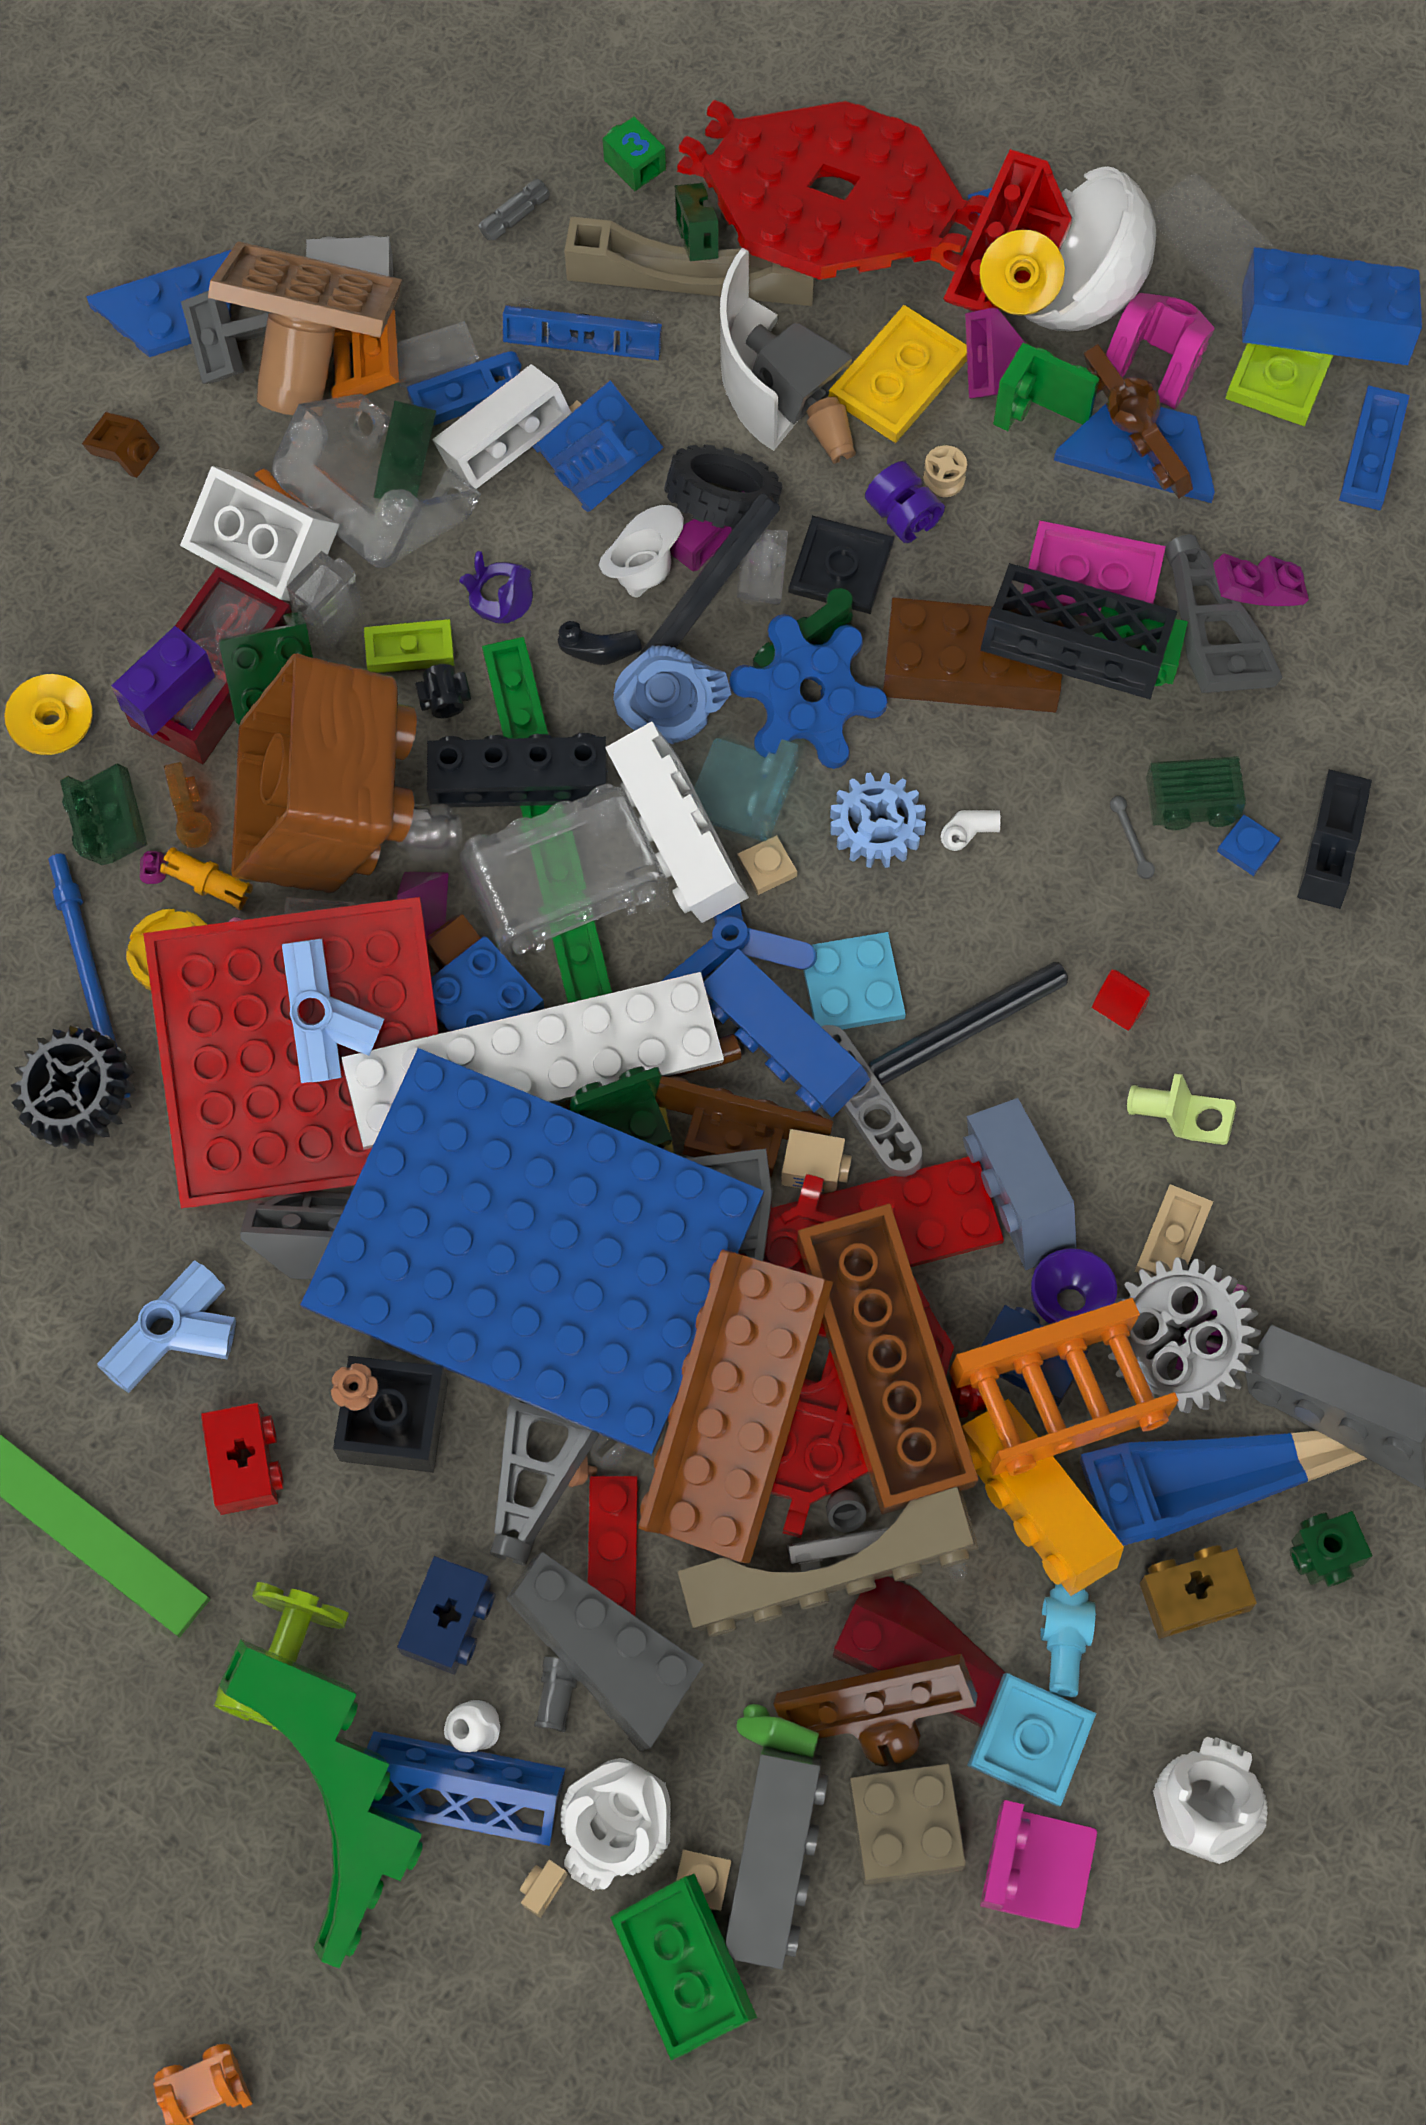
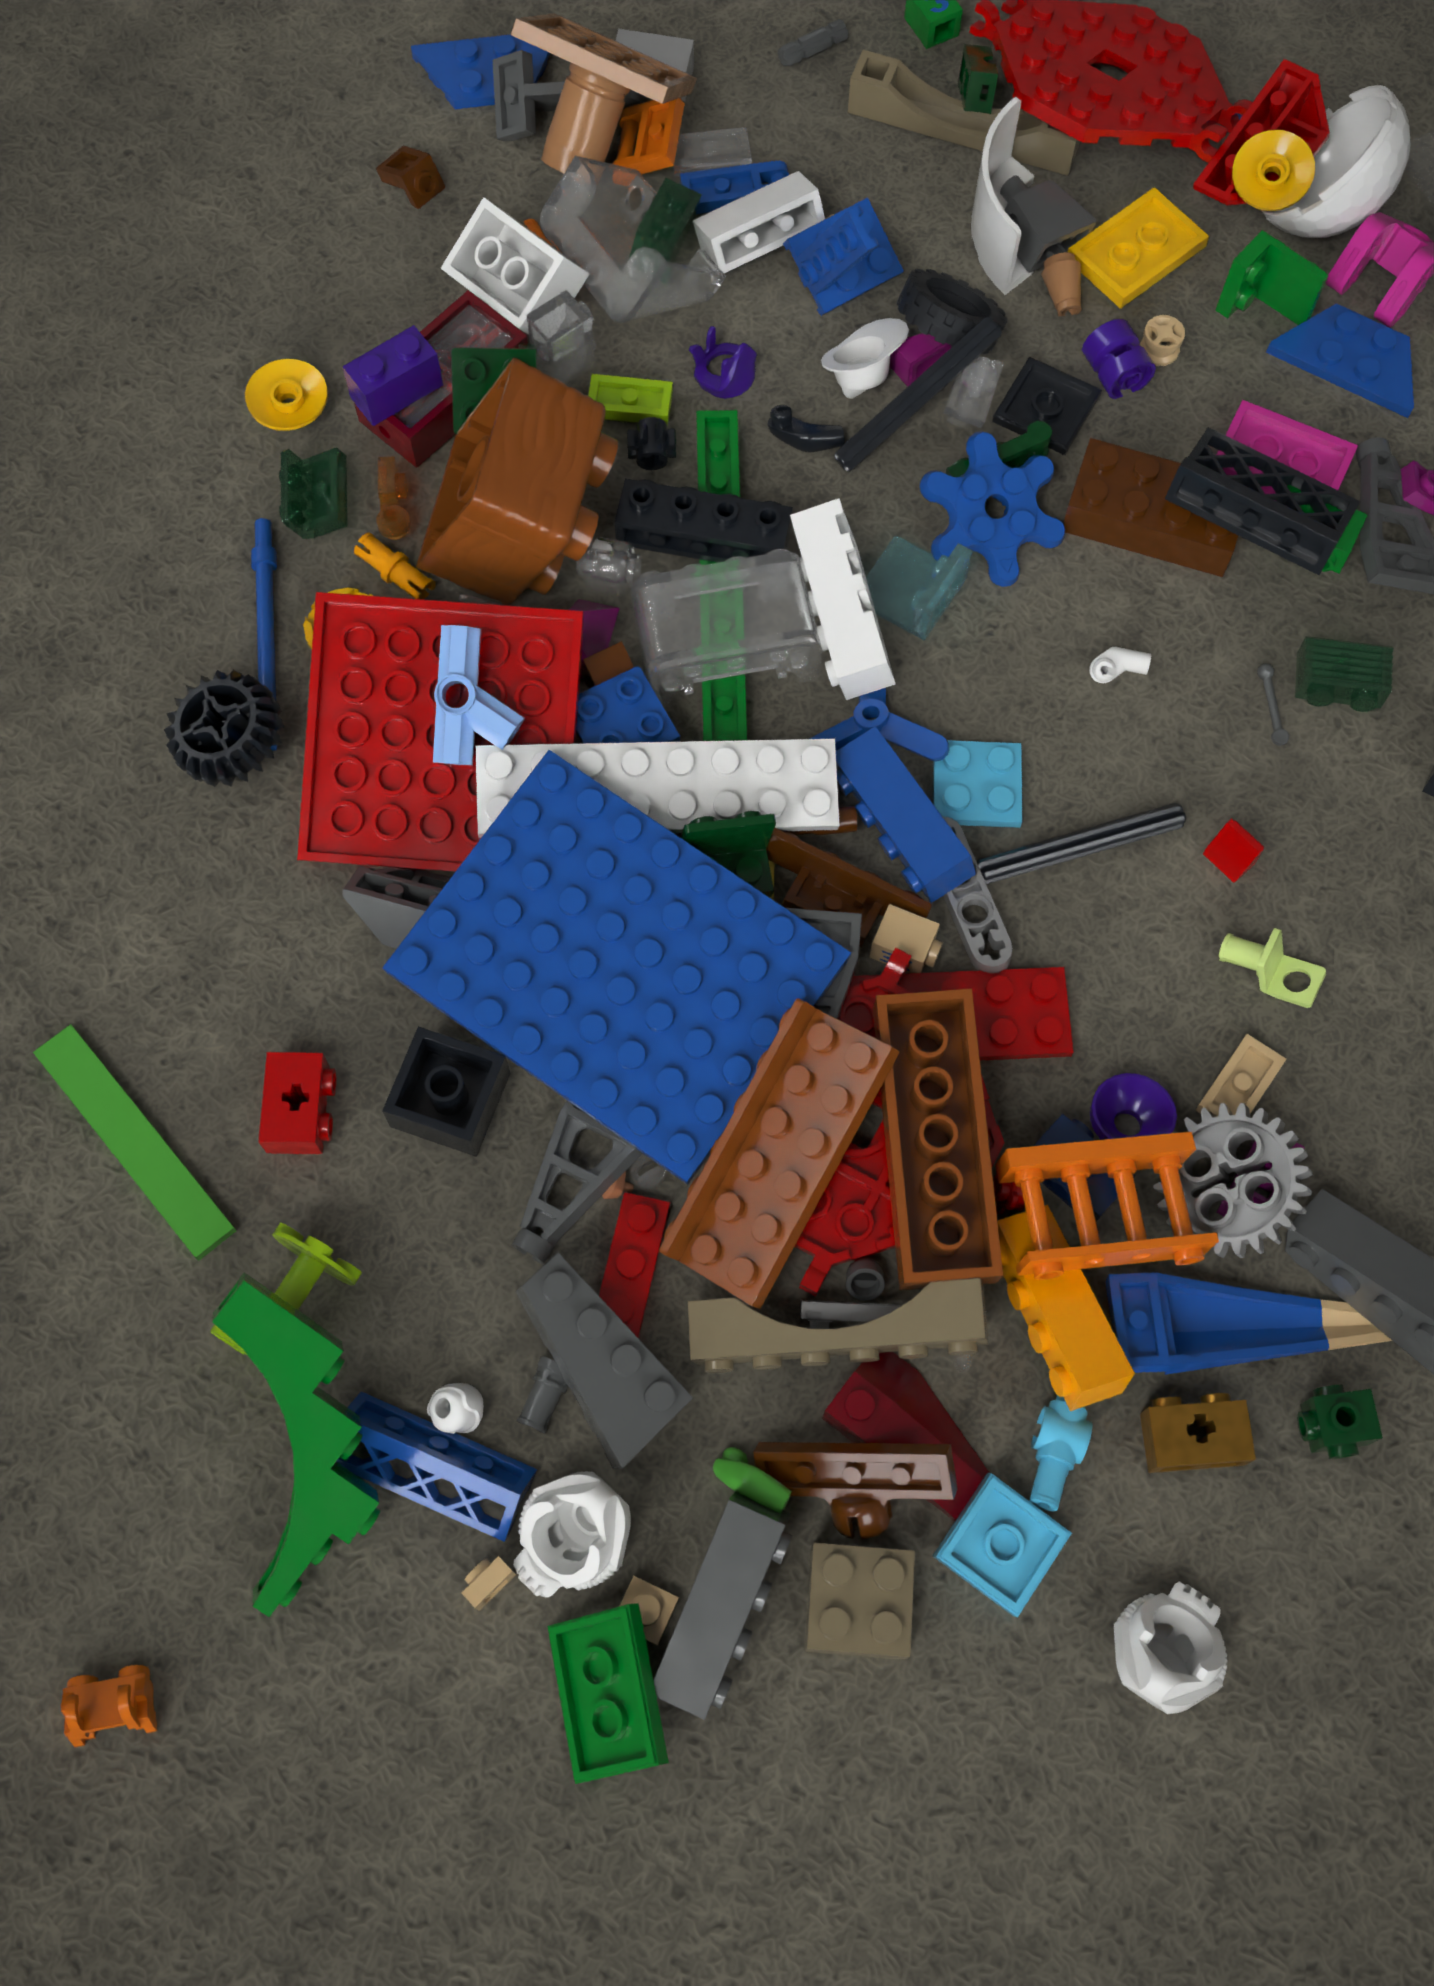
camera: 10 degrees right, 0 degrees up
light blue piece [97,1260,236,1393] -> none
magenta rock [139,851,167,884] -> none
nougat plate [331,1363,378,1411] -> none
dark blue brick [397,1556,496,1675] -> none
blue piece [503,296,662,360] -> none
medium blue helmet [613,645,731,744] -> none
tan plate [737,835,797,895] -> none
light blue gear [830,773,926,868] -> none
sand blue wedge [963,1098,1077,1270] -> none
magenta slope [965,308,1025,399] -> none
dark pink bracket [980,1800,1097,1929] -> none
reddish brown plate [1084,344,1193,499] -> none
blue plate [1217,815,1280,876] -> none

